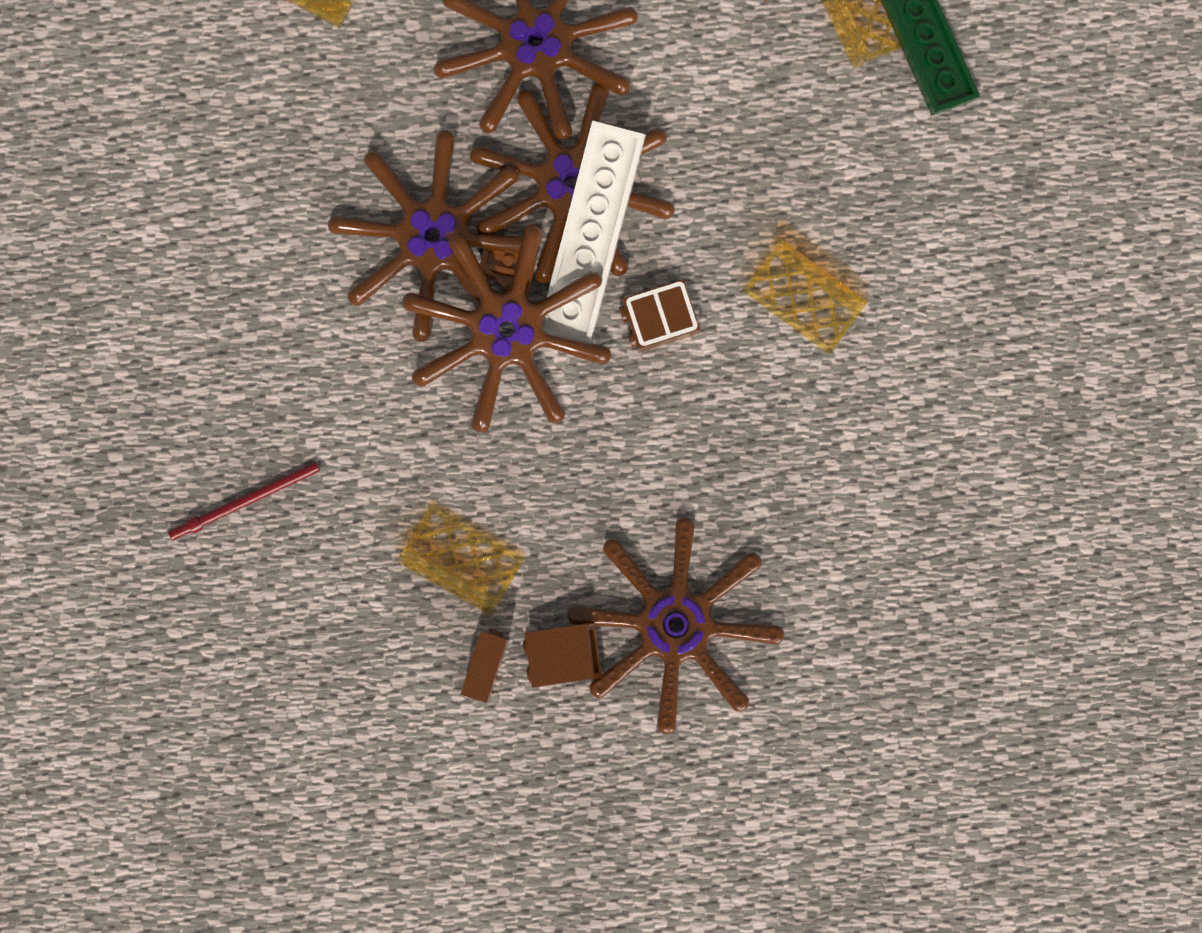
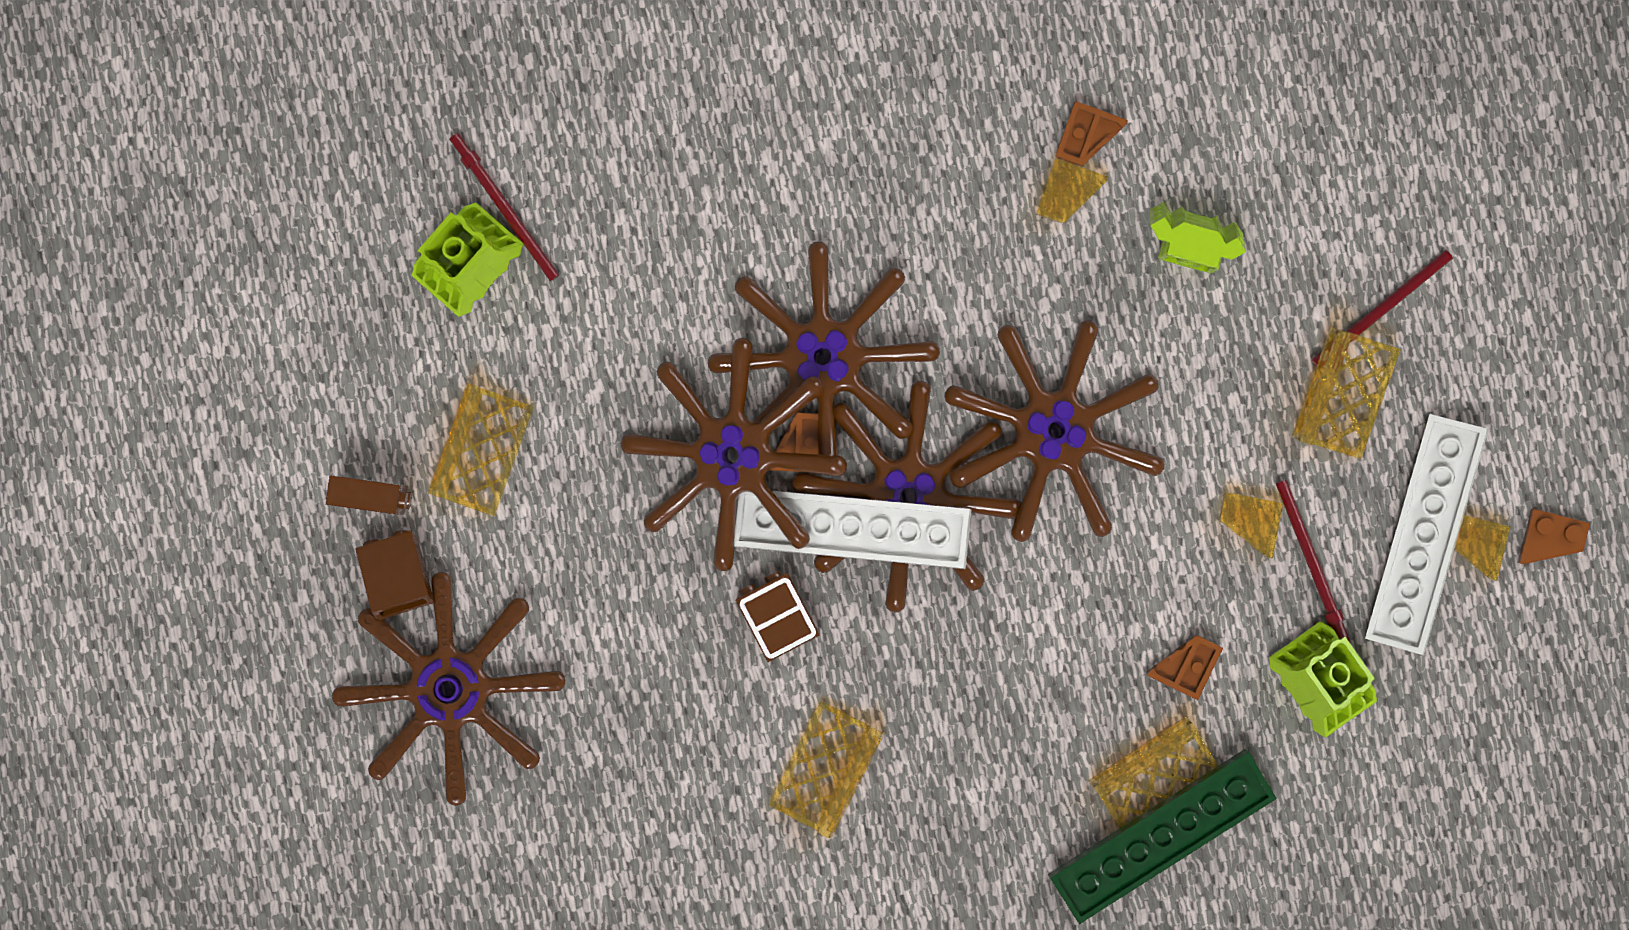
camera: 80 degrees right, 5 degrees up
none -> lime slope [411,202,523,317]

